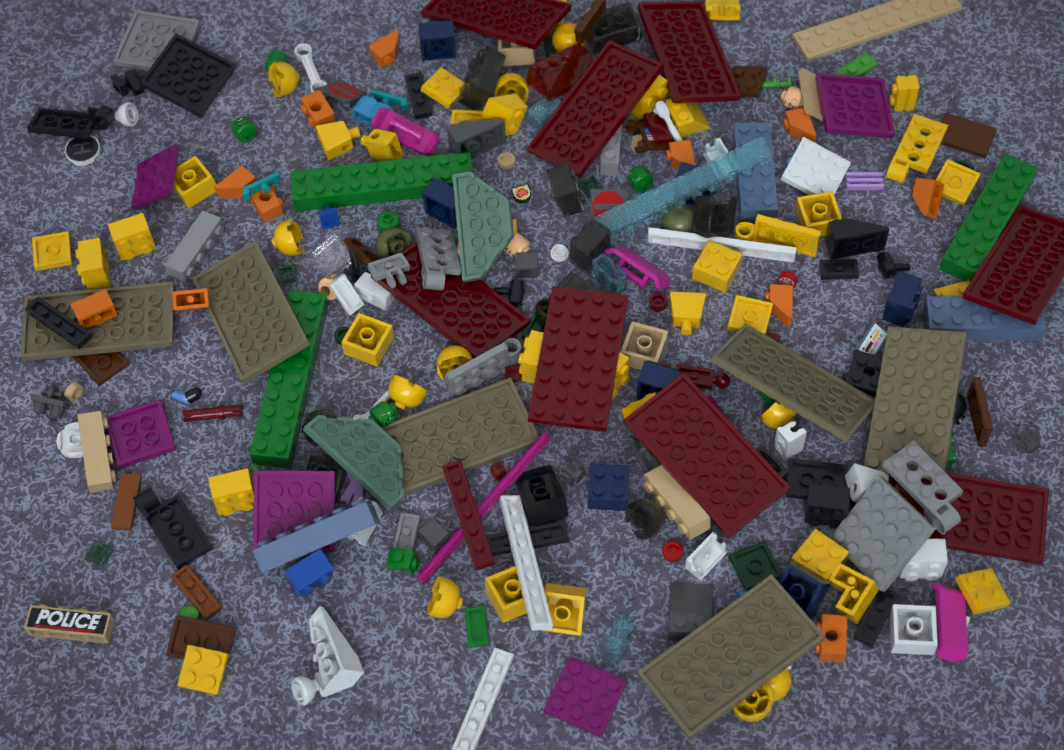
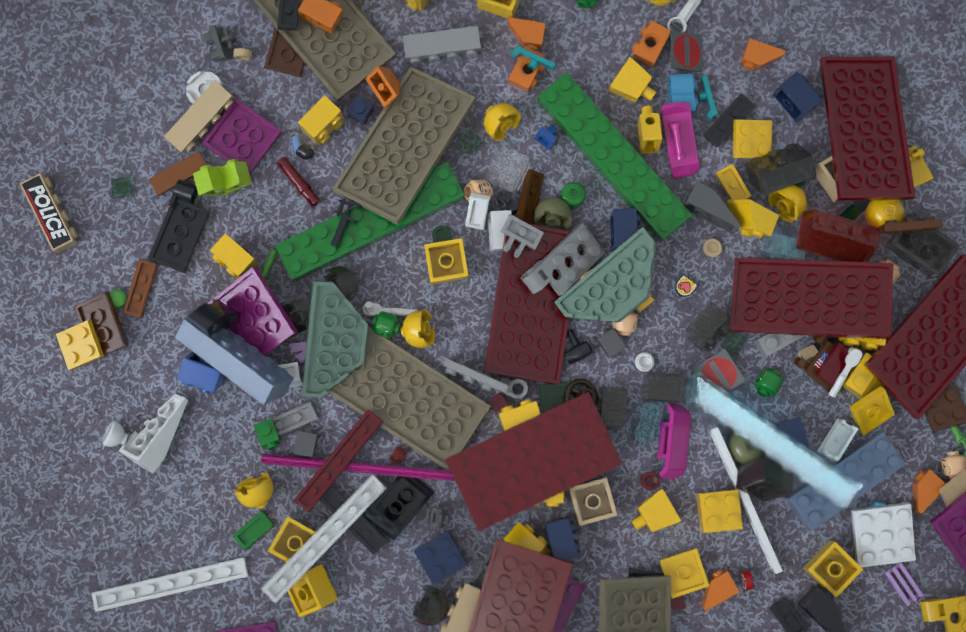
camera: 50 degrees right, 25 degrees up
yellow cylinder [436,345,473,381] -> none
dark red plate [662,364,730,390] -> none
orange slope [666,140,696,170] -> none
yellow hinge [734,214,821,257] -> none
none -> black brick [189,299,239,337]
none -> lime brick [193,159,252,196]
none -> yellow brick [298,95,344,146]
none -> black piece [331,199,363,248]
none -> dark blue brick [346,96,374,126]
none -> yellow plate [849,386,895,436]

